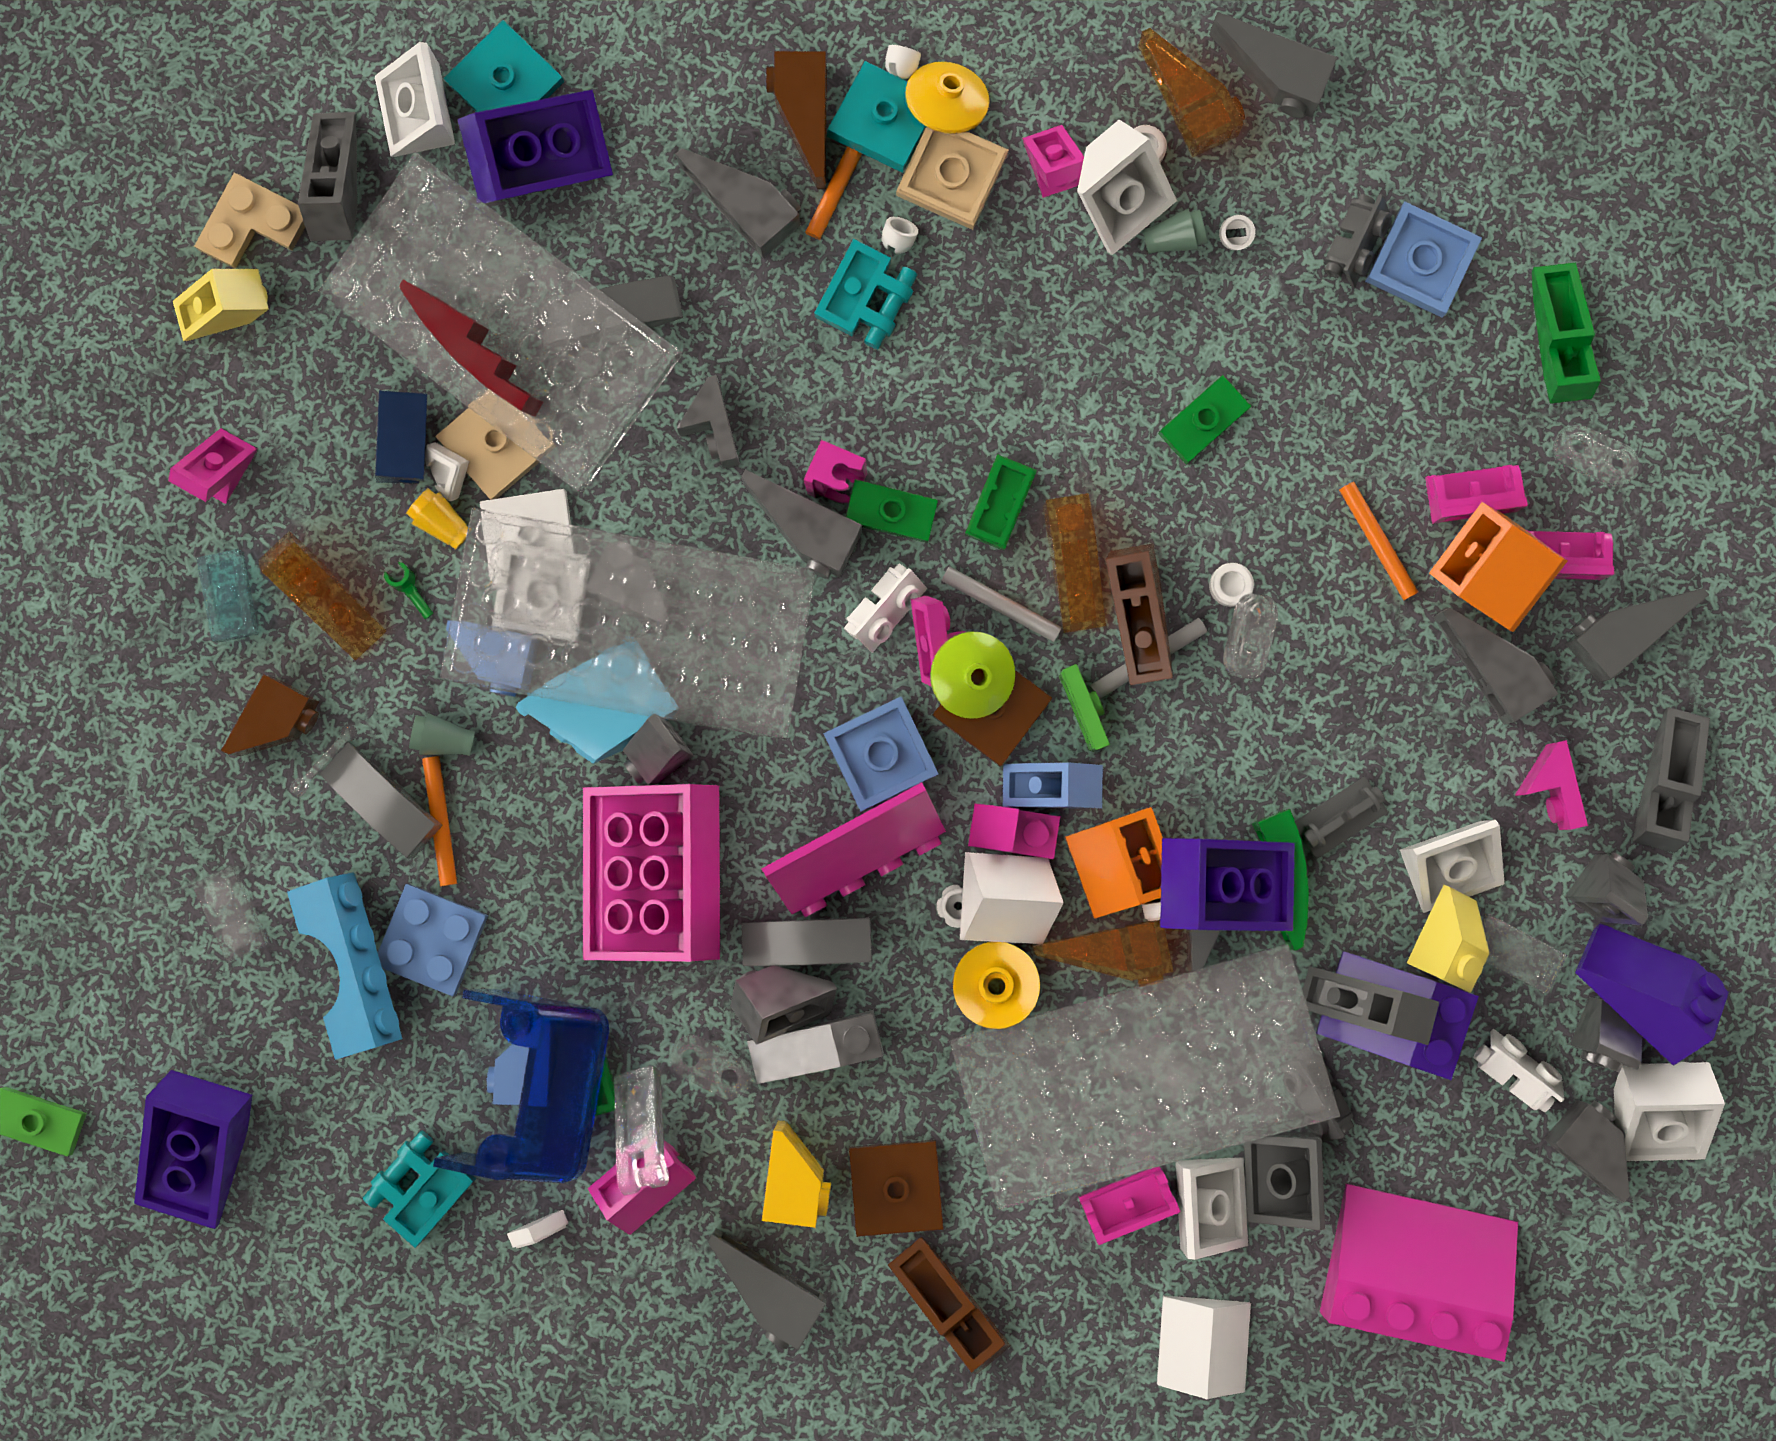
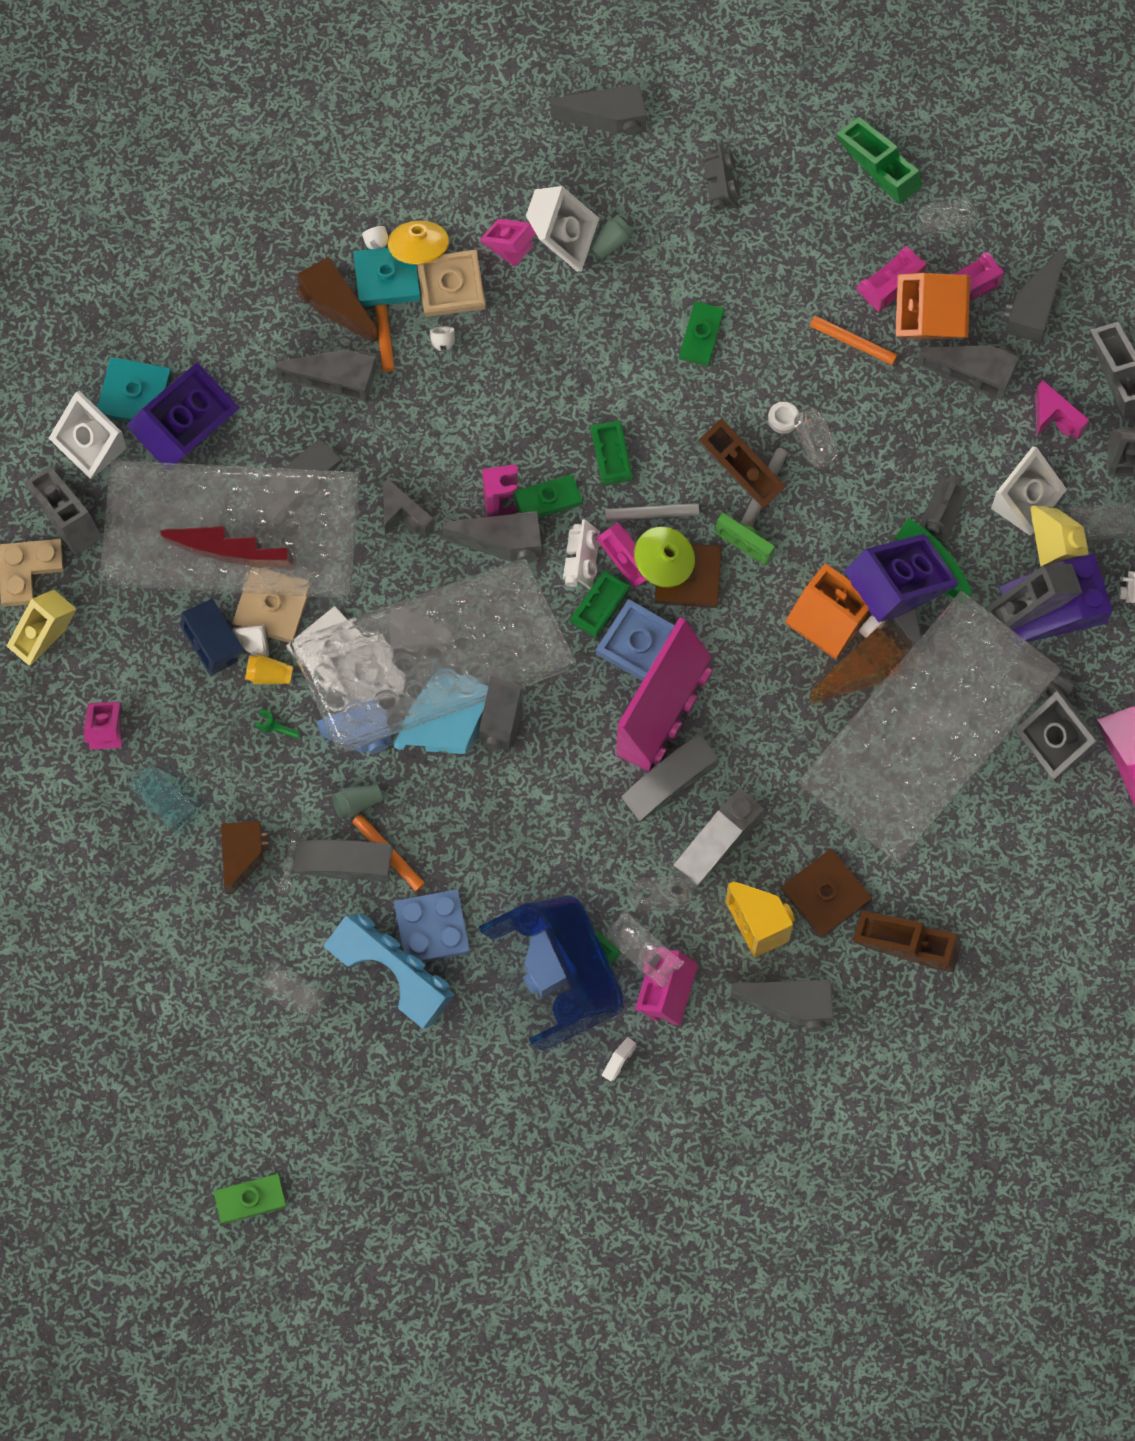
camera: 40 degrees left, 15 degrees down
dark purple slope [134,1070,253,1229] -> none
clear orange slope [258,531,387,661] -> none
teal plate [363,1130,476,1248] -> none
dark pink slope [583,784,720,962] -> none
flat silver slope [730,965,837,1045] -> none
teal plate [814,239,918,350] -> none
white plate [937,885,963,928] -> none
yellow dish [953,942,1040,1029] -> none
white slope [960,852,1064,944] -> none
dark pink slope [968,803,1060,859] -> none
medium blue slope [1003,762,1103,809] -> none
clear orange slope [1043,493,1106,633] -> none
dark pink hinge [1078,1164,1181,1245] -> none
clear orange slope [1138,28,1245,158] -> none
white slope [1157,1295,1251,1399] -> none
white slope [1176,1158,1248,1260] -> none
white hinge [1219,215,1255,250] -> none
medium blue plate [1365,202,1482,318] -> none
none -> green plate [570,570,631,639]

